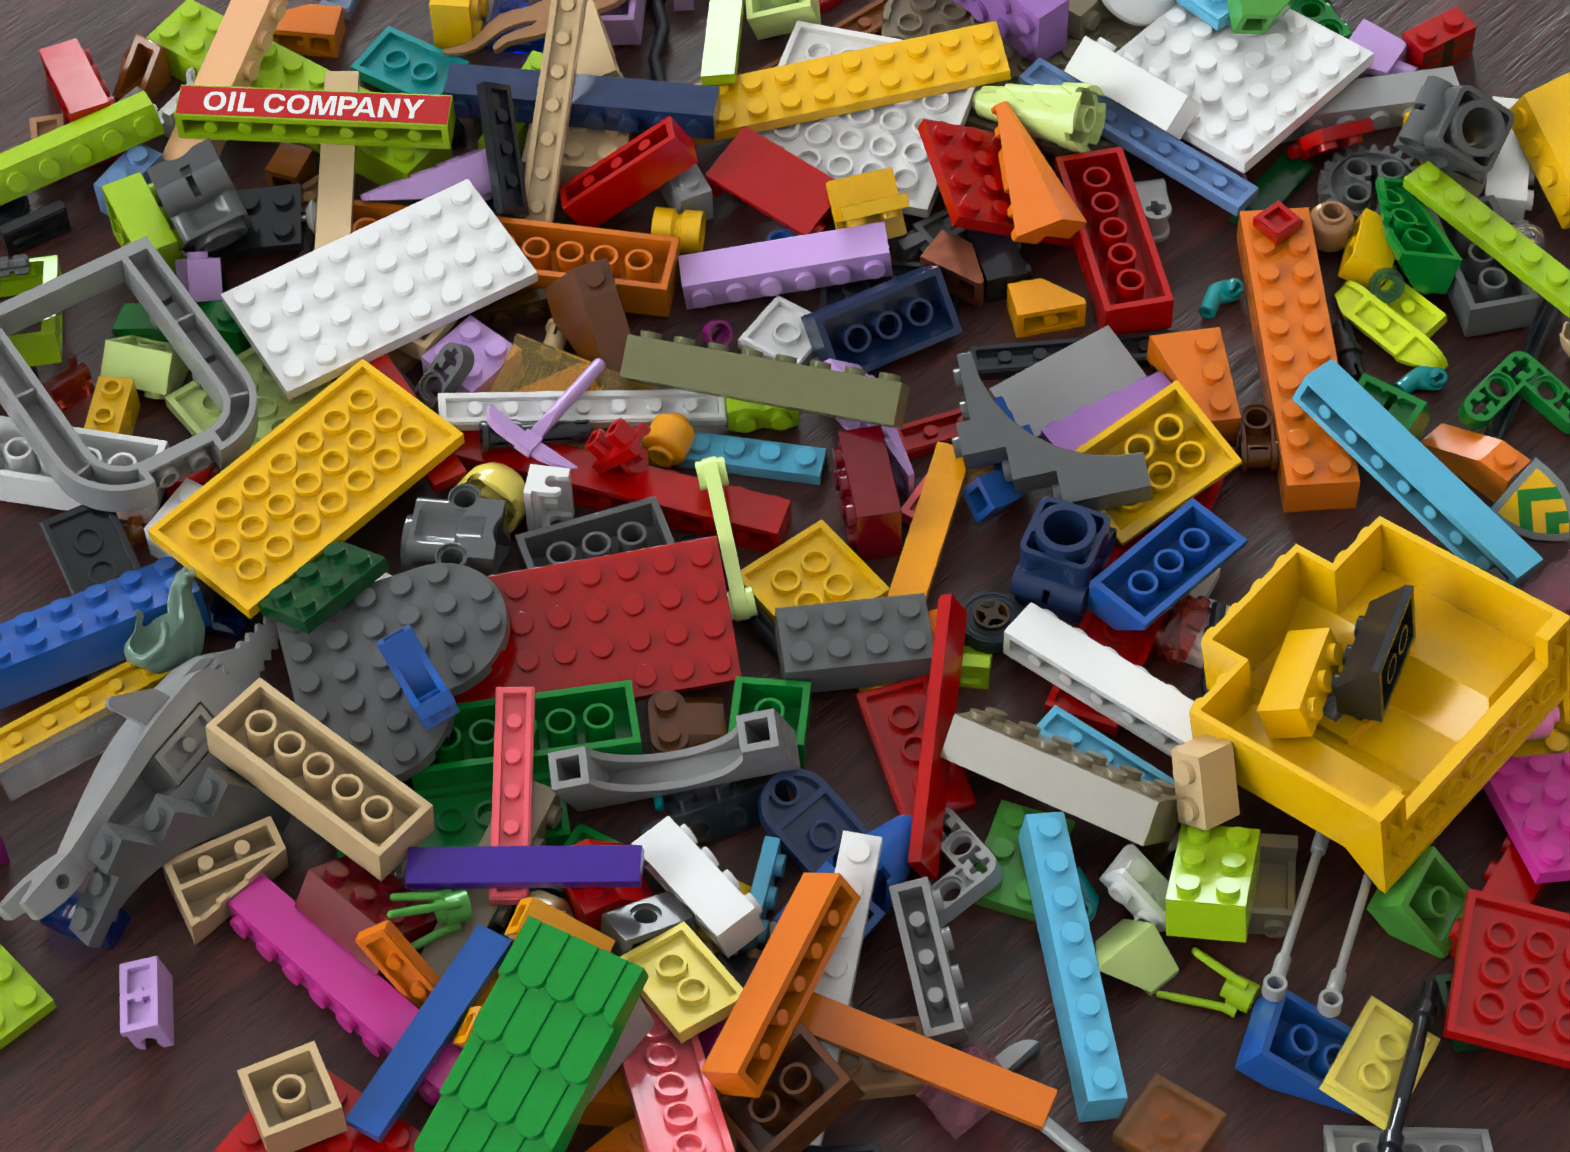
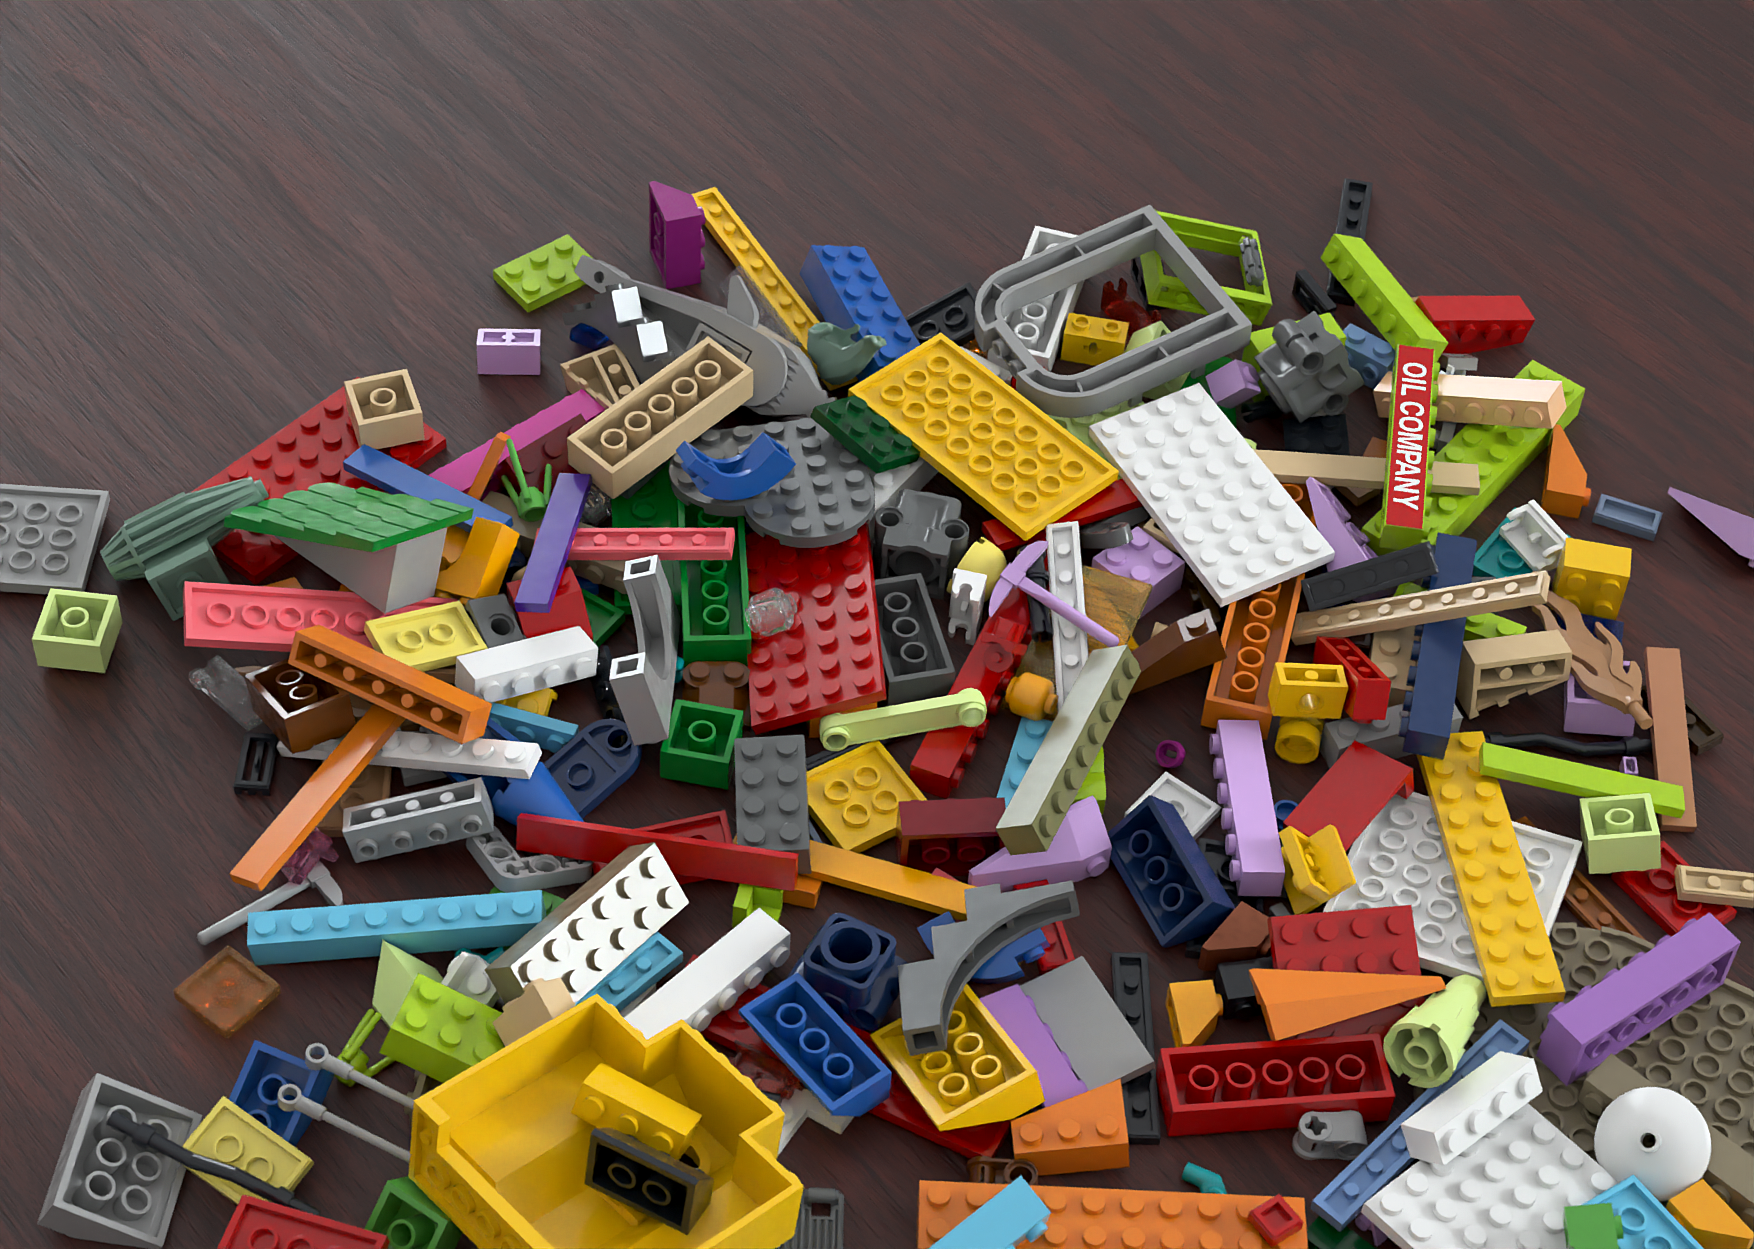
camera: 90 degrees right, 5 degrees down
dark orange slope [113,34,172,100] -> none
black wheel [962,591,1023,654] -> none
none -> clear head [745,588,798,637]
none -> yellow brick [1268,662,1348,719]
none -> white hinge [1499,499,1569,572]

